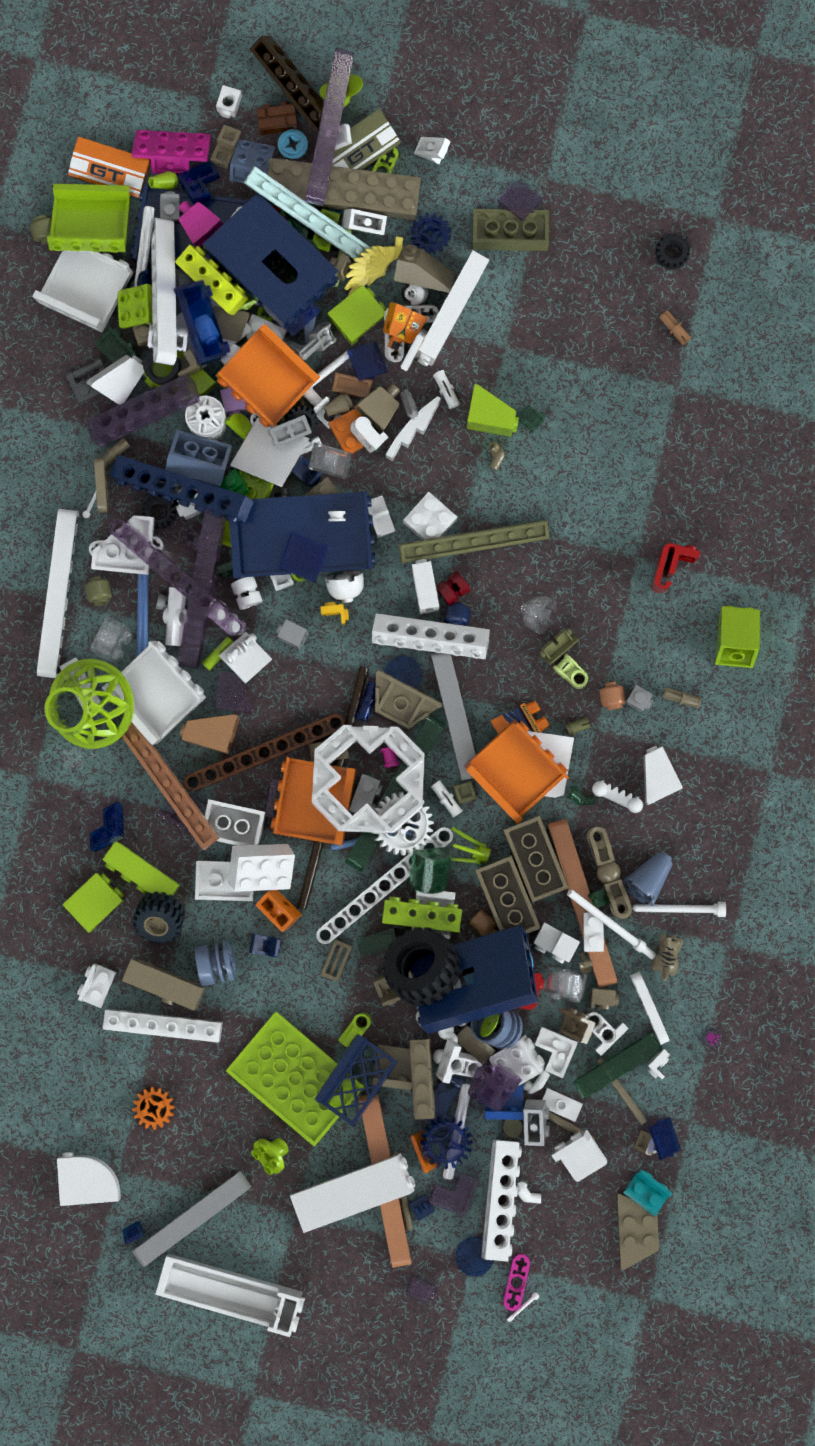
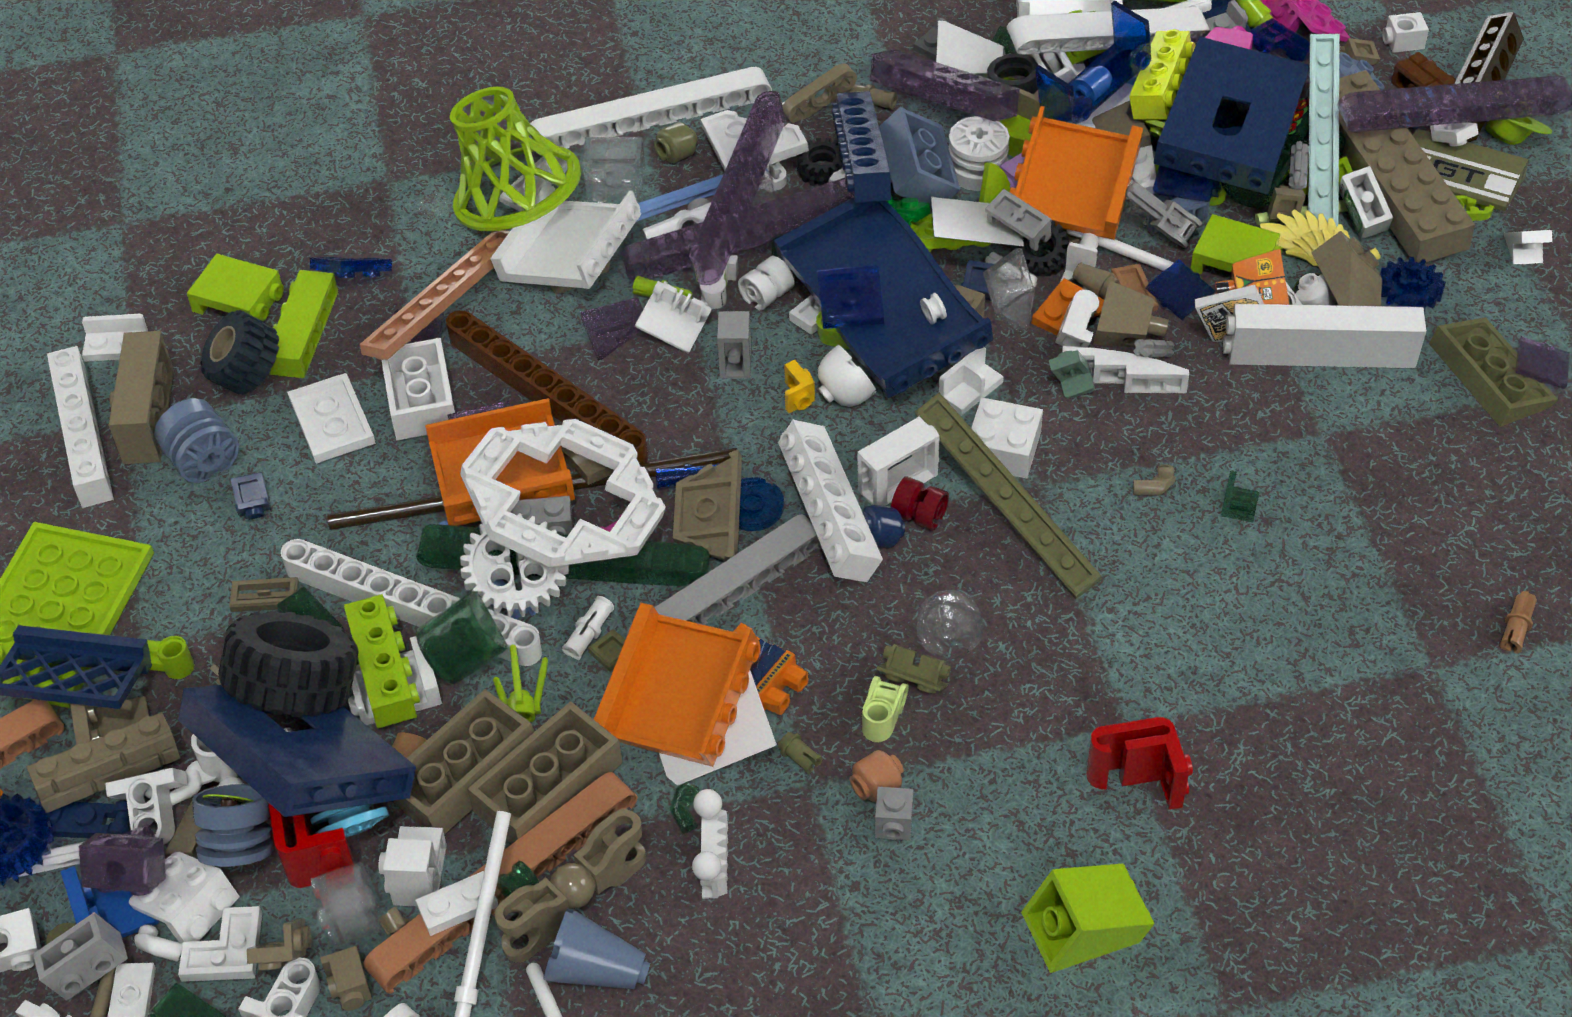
camera: 65 degrees right, 35 degrees down
medium nougat slope [180,714,240,755] -> none
white brick [228,844,295,892] -> none
orange brick [256,890,302,932] -> none
white pin [433,370,460,409] -> none
lime slope [467,384,519,437] -> none
white slope [643,746,683,805] -> none
dark tan axle [663,687,702,709] -> none
none -> sand green bracket [1049,350,1095,398]
none -> light grey axle [1289,141,1309,190]

